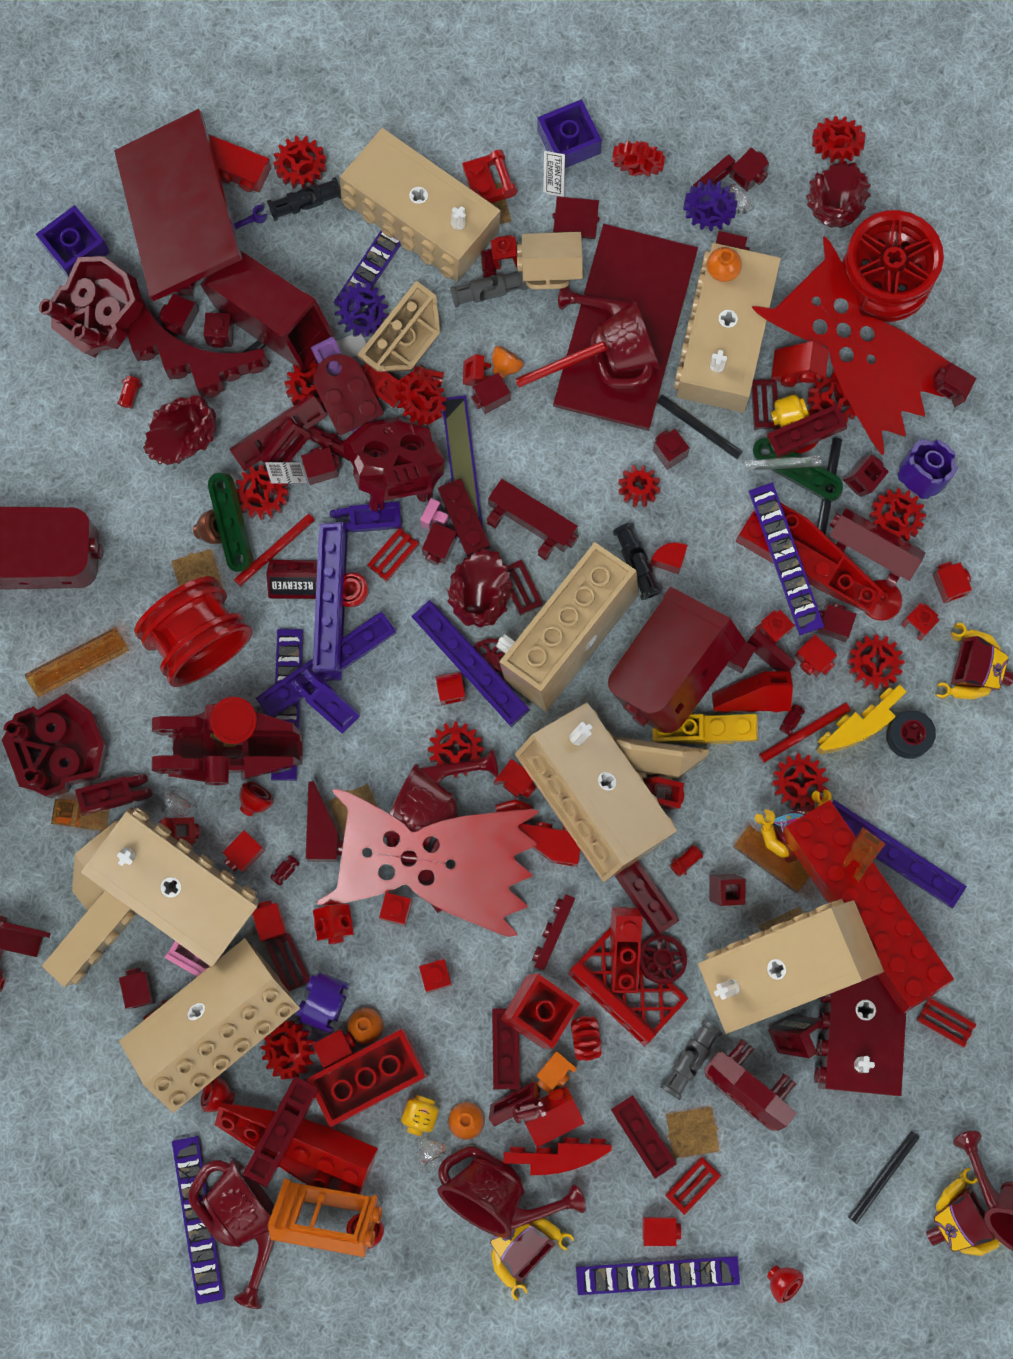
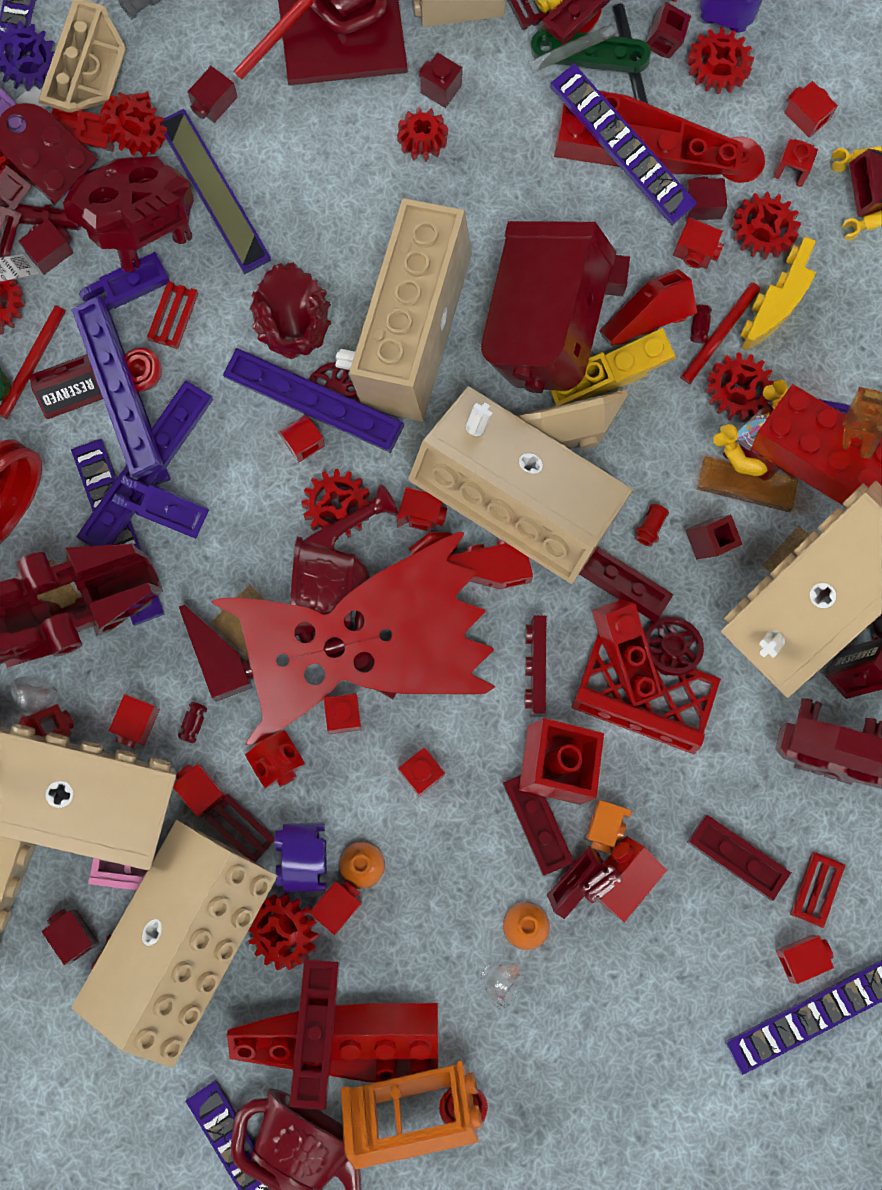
camera: 30 degrees left, 0 degrees up
red brick [200,1076,235,1113] -> none
red piece [210,697,257,744] -> none
red brick [239,782,274,817] -> none
red brick [307,1029,429,1127] -> none
yellow head [401,1095,439,1137] -> none
bright pink tile [420,498,449,530] -> none
dark red brick [422,522,458,565] -> none
dark red piece [437,1146,586,1238] -> none
dark red plate [438,478,490,557] -> none
red tile [463,354,491,386] -> none
dark red brick [487,478,579,561] -> none
torso [490,1218,574,1300] -> none
orange brick [492,345,524,379] -> none
red slope [504,1137,612,1175] -> none
dark red tile [507,560,543,616] -> none
red gear [571,1016,602,1061] -> none
black piece [613,523,662,600] -> none
red window [643,777,684,810] -> none
red brick [650,542,688,574] -> none
black bar [657,395,743,460] -> none
dark grey piece [660,1020,723,1100] -> none
clear orange piece [666,1107,719,1159] -> none
dark red tile [747,629,796,671] -> none
red window [755,609,795,644] -> none
dark red brick [829,508,926,589] -> none
black wheel [886,710,936,759] -> none

